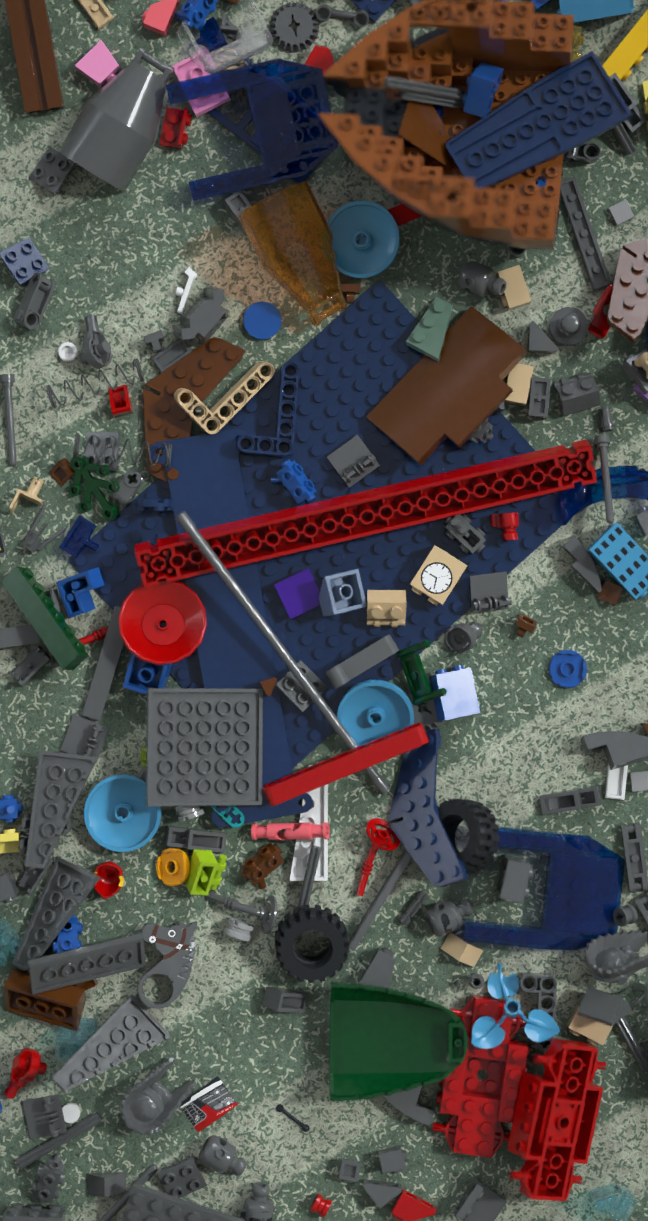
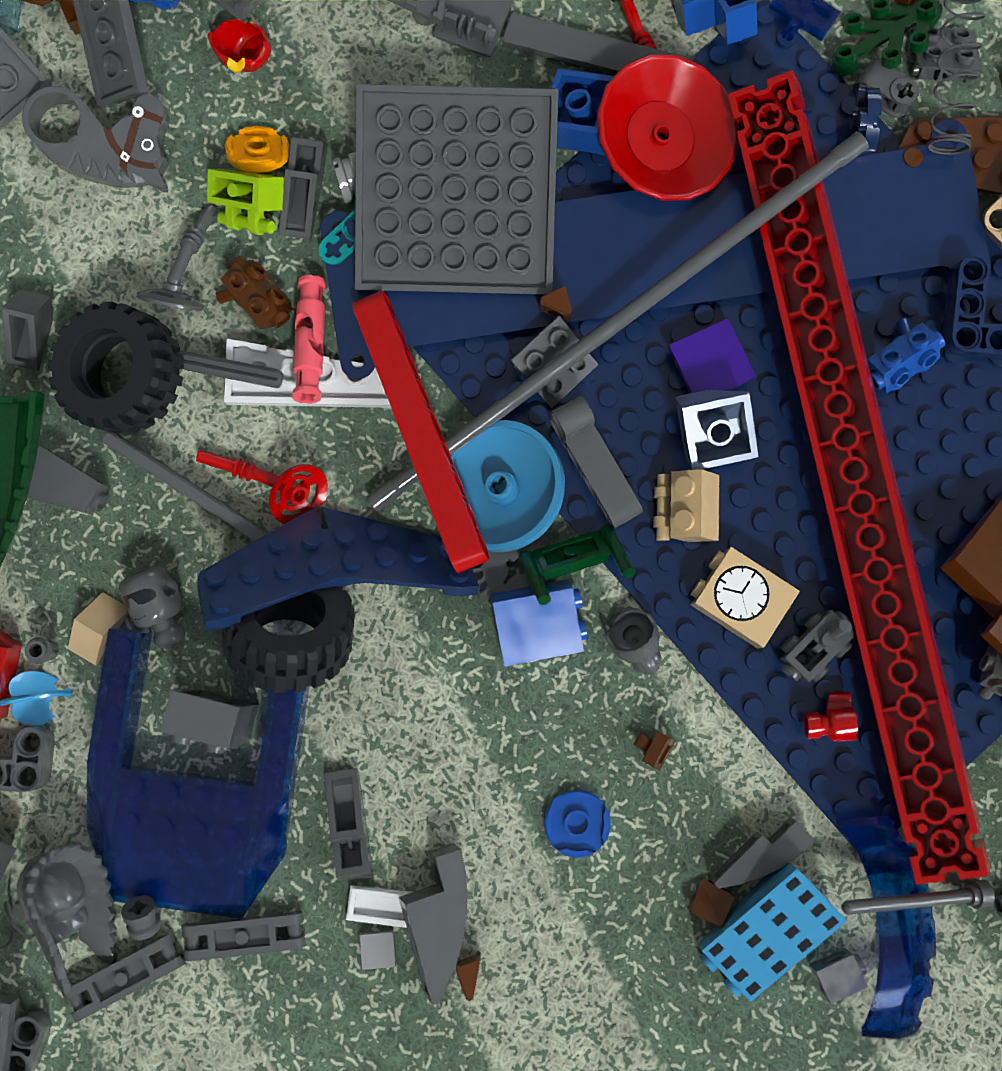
camera: 85 degrees right, 5 degrees down
dark azure dish [84,774,162,852] -> none
light grey wheel [224,917,254,941] -> none
dark grey hinge [327,435,380,488] -> none
dark grey axle [399,891,428,925] -> none
dark grey hinge [470,571,512,613] -> none

